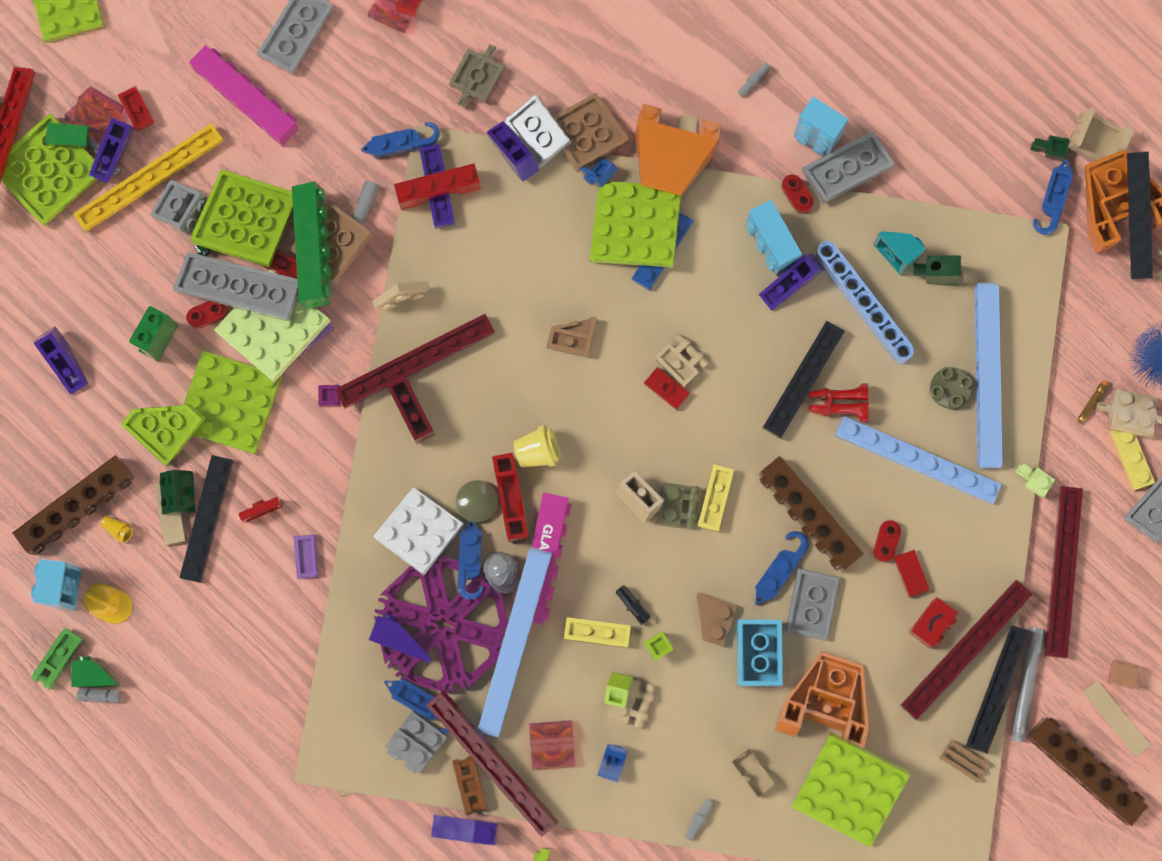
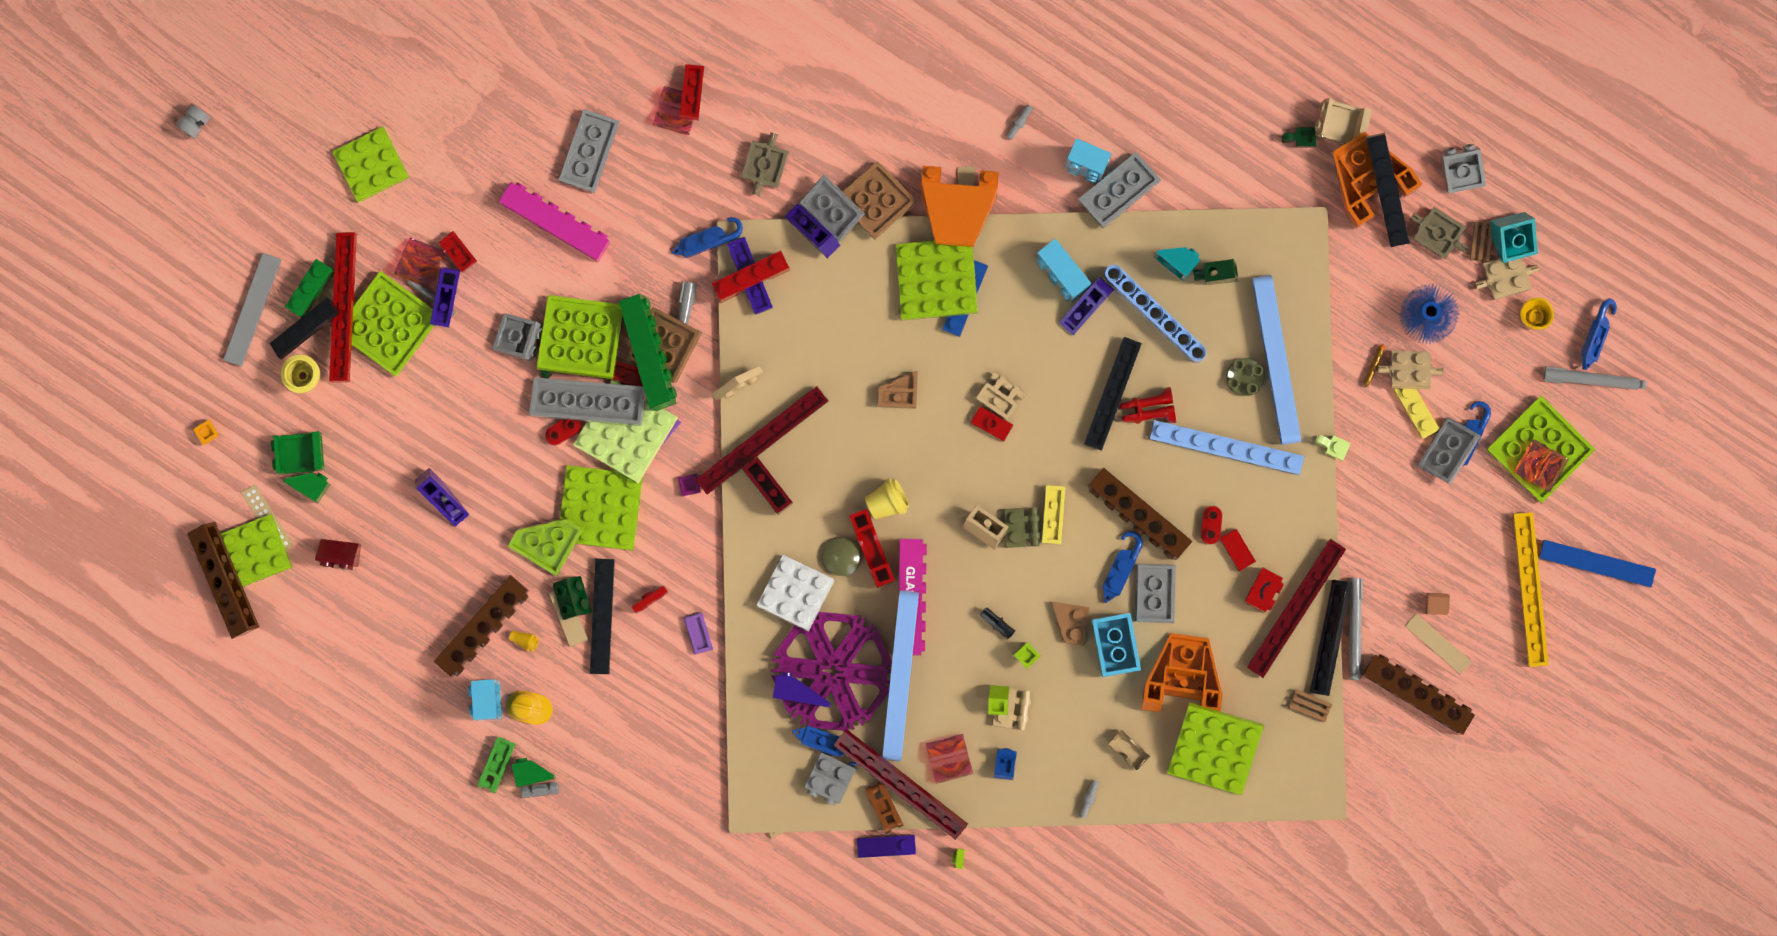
camera: 15 degrees left, 5 degrees up
green tile [46,123,90,147] -> none
yellow plate [73,123,224,233] -> none
green panel [129,306,178,362] -> none
blue plate [457,521,483,600] -> none
light grey piece [482,552,519,594] -> none
light yellow plate [564,617,631,648] -> none
blue bracket [580,158,617,187] -> none
red plate [781,174,814,214] -> none
blue plate [1033,159,1074,235] -> none
dark red plate [1044,486,1083,659] -> none

